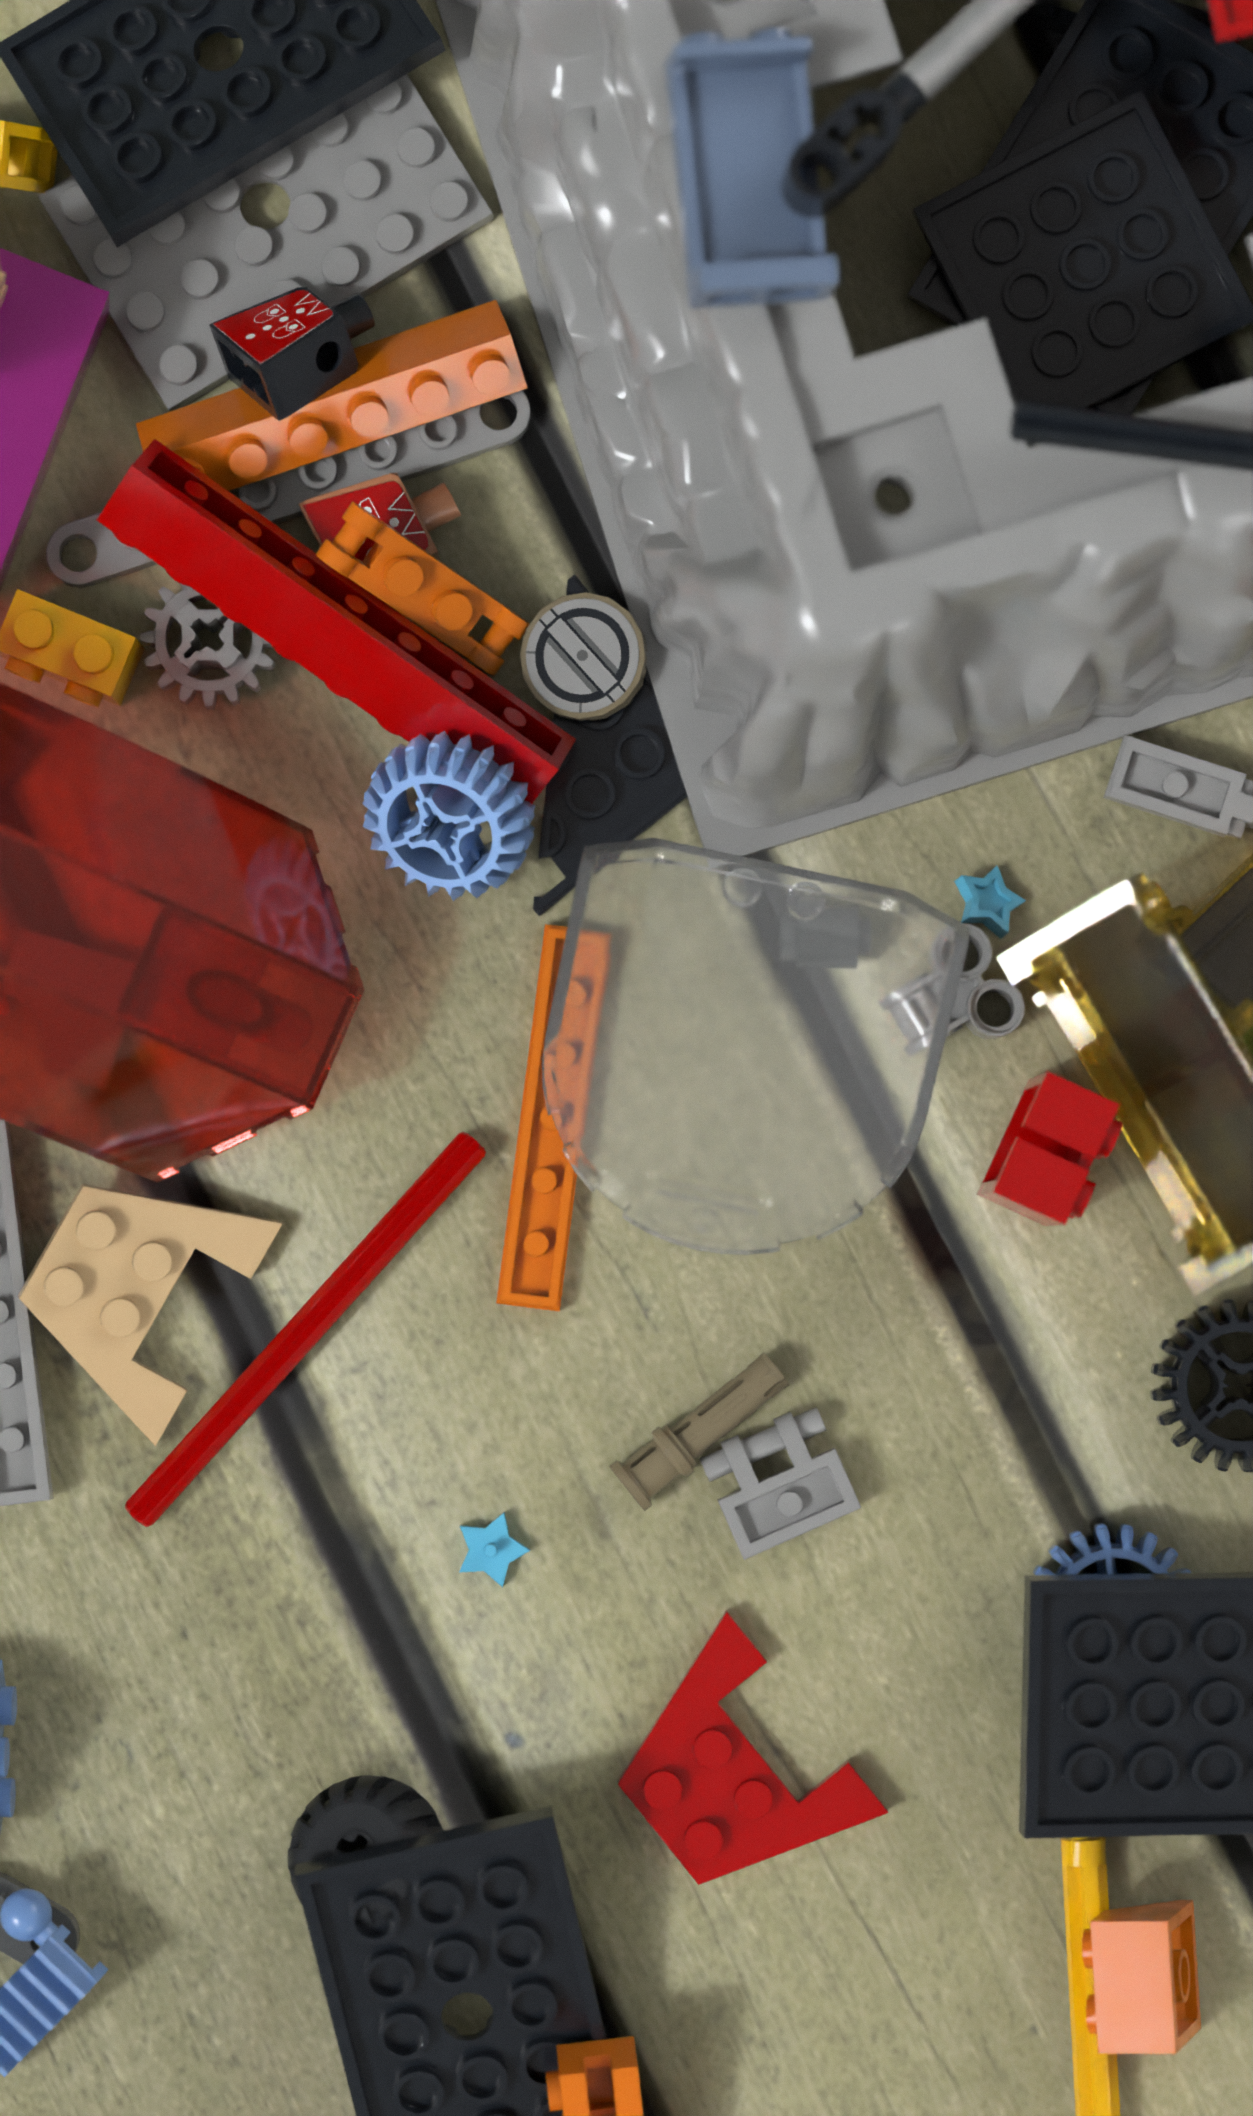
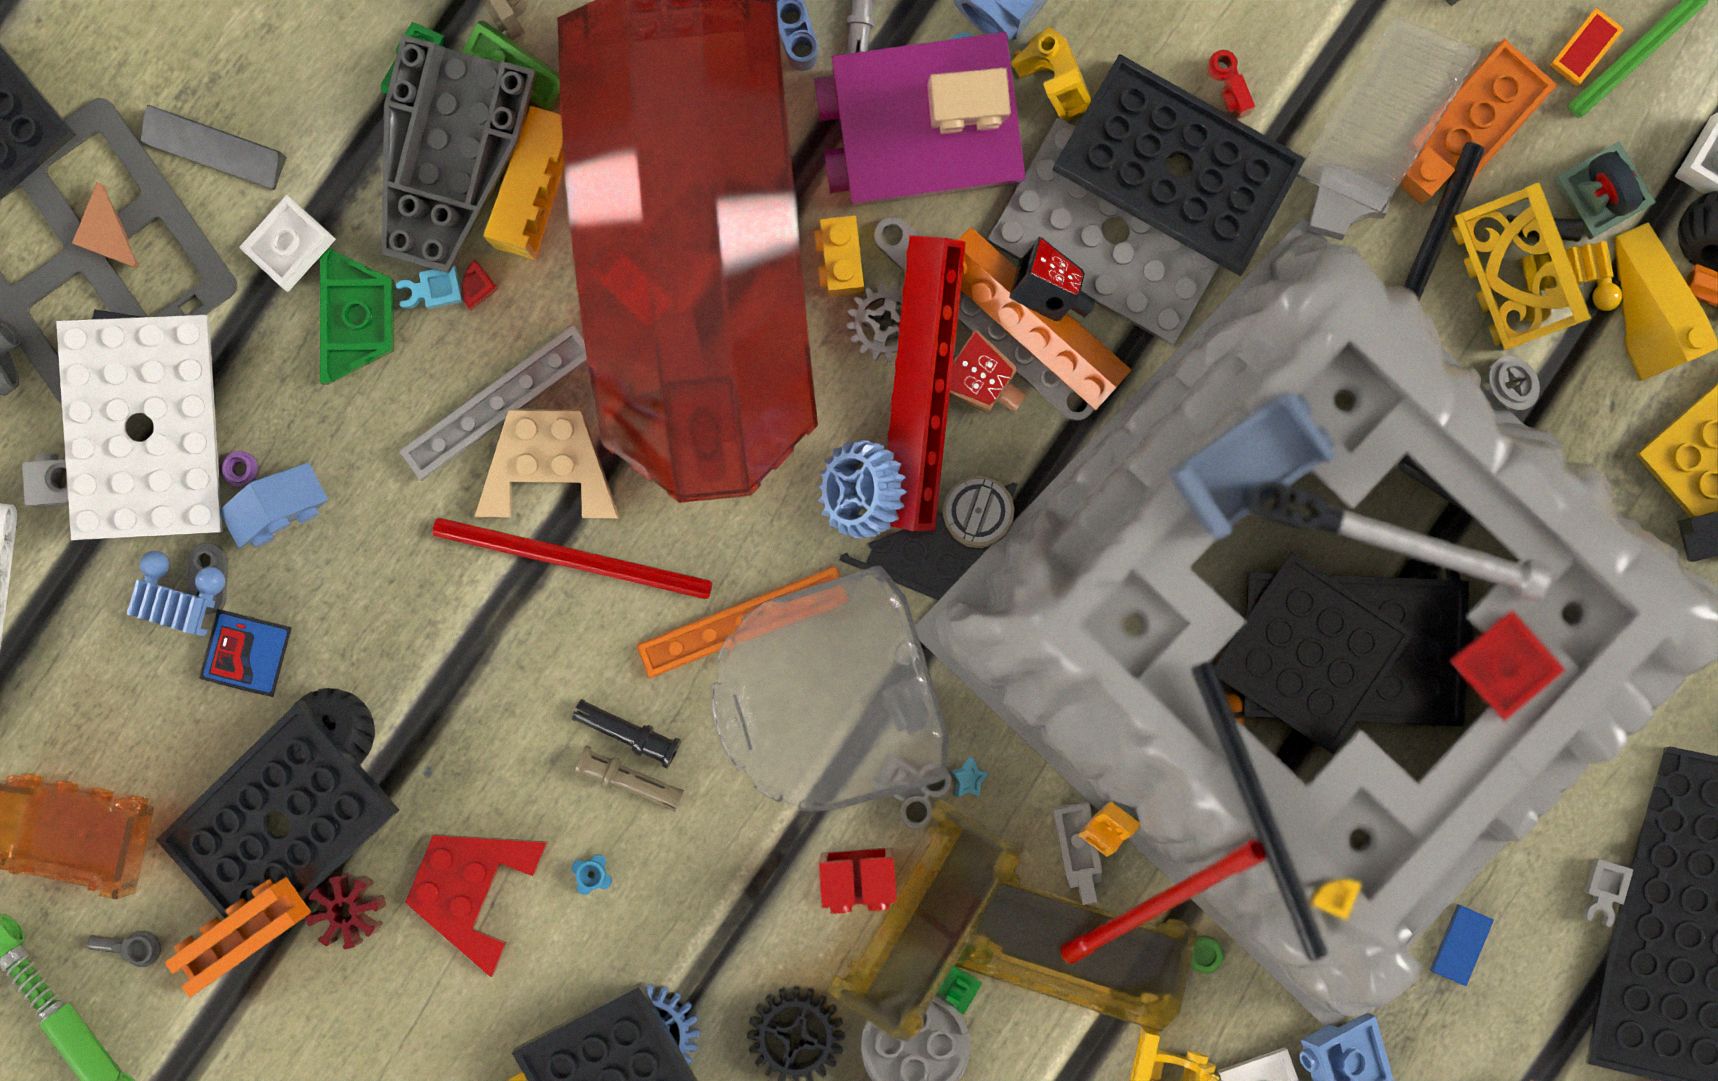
camera: 65 degrees right, 0 degrees up
orange plate [315,501,530,676] -> none
medium azure piece [459,1512,531,1588] -> none
light grey plate [700,1407,861,1560] -> none
none -> slope [198,608,292,697]
none -> dark red gear [305,873,386,949]
none -> dark azure plate [571,854,612,895]
none -> black pin [572,699,681,769]
none -> light orange slope [1078,801,1140,857]

